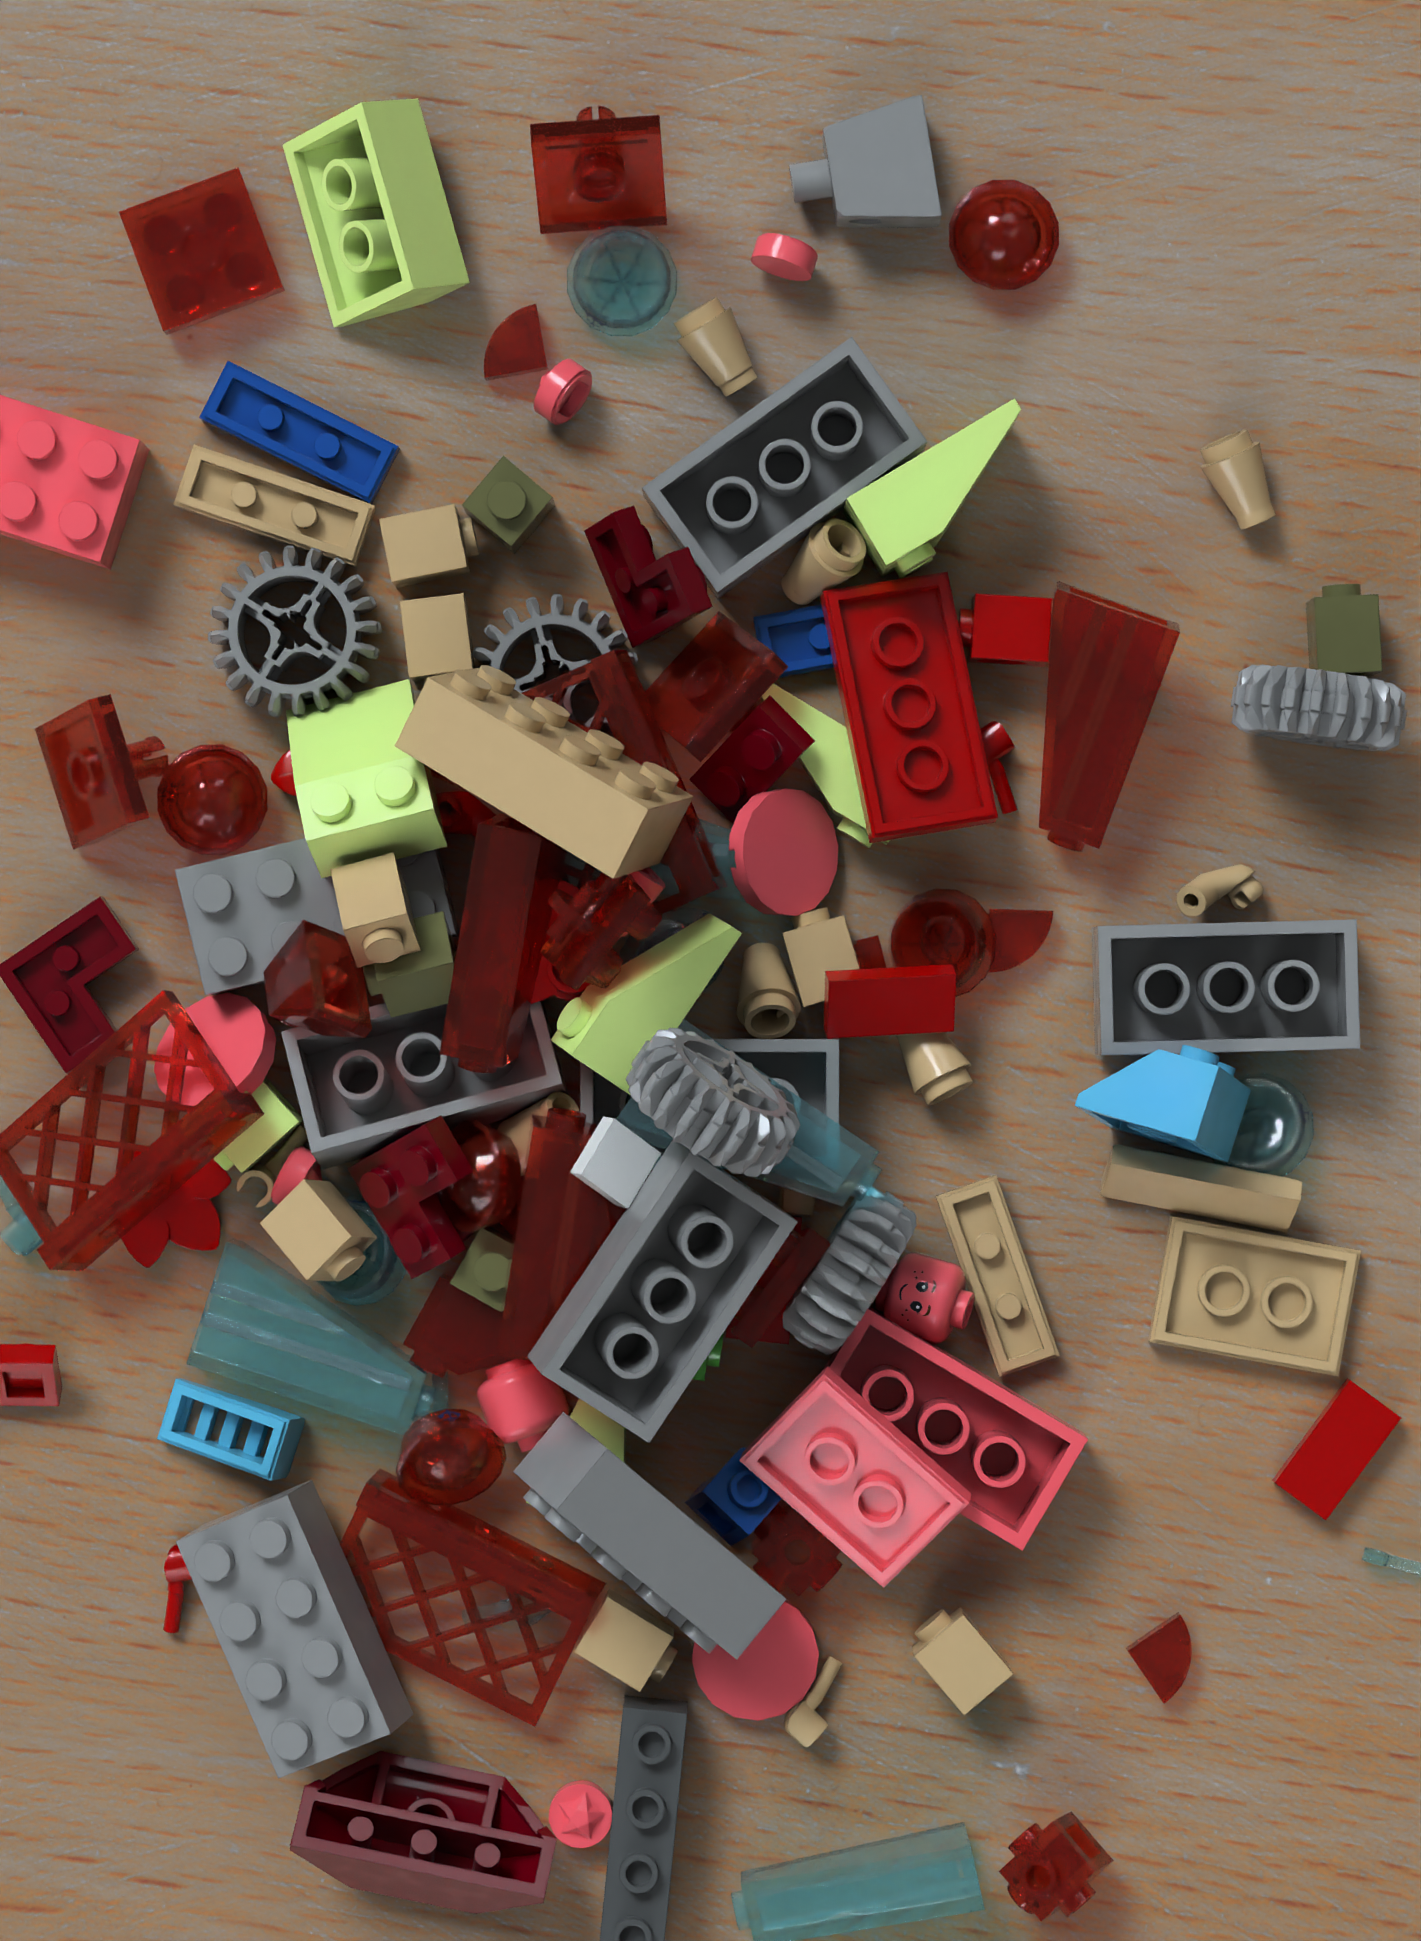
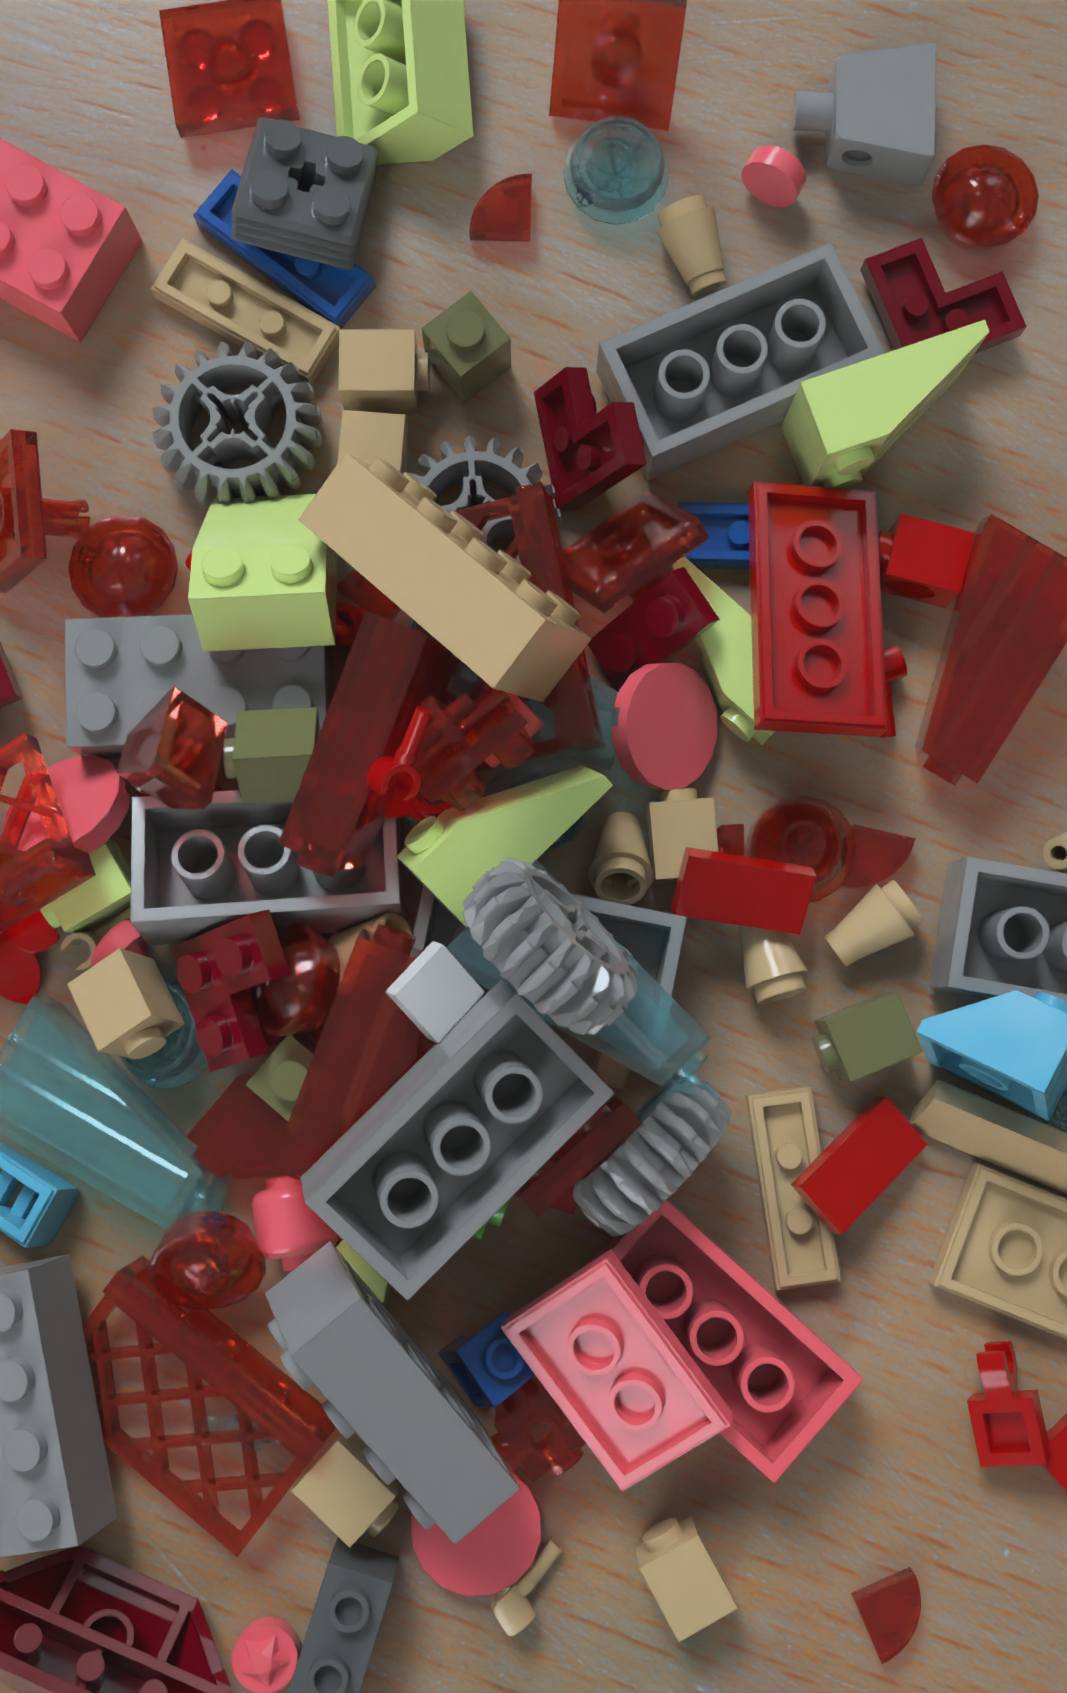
camera: 10 degrees right, 5 degrees down
tan brick [330,852,421,968] -> none
coral tile [534,358,592,425] -> none
tan cone [781,519,866,605] -> none
coral head [875,1252,975,1344] -> none
none -> dark grey brick [231,117,379,270]
none -> red hand [367,706,433,800]
none -> red tile [791,1096,928,1235]
none -> olive brick [812,991,923,1082]
none -> tan cone [824,879,924,967]
none -> dark red plate [860,238,1027,353]
none -> red plate [967,1341,1052,1467]

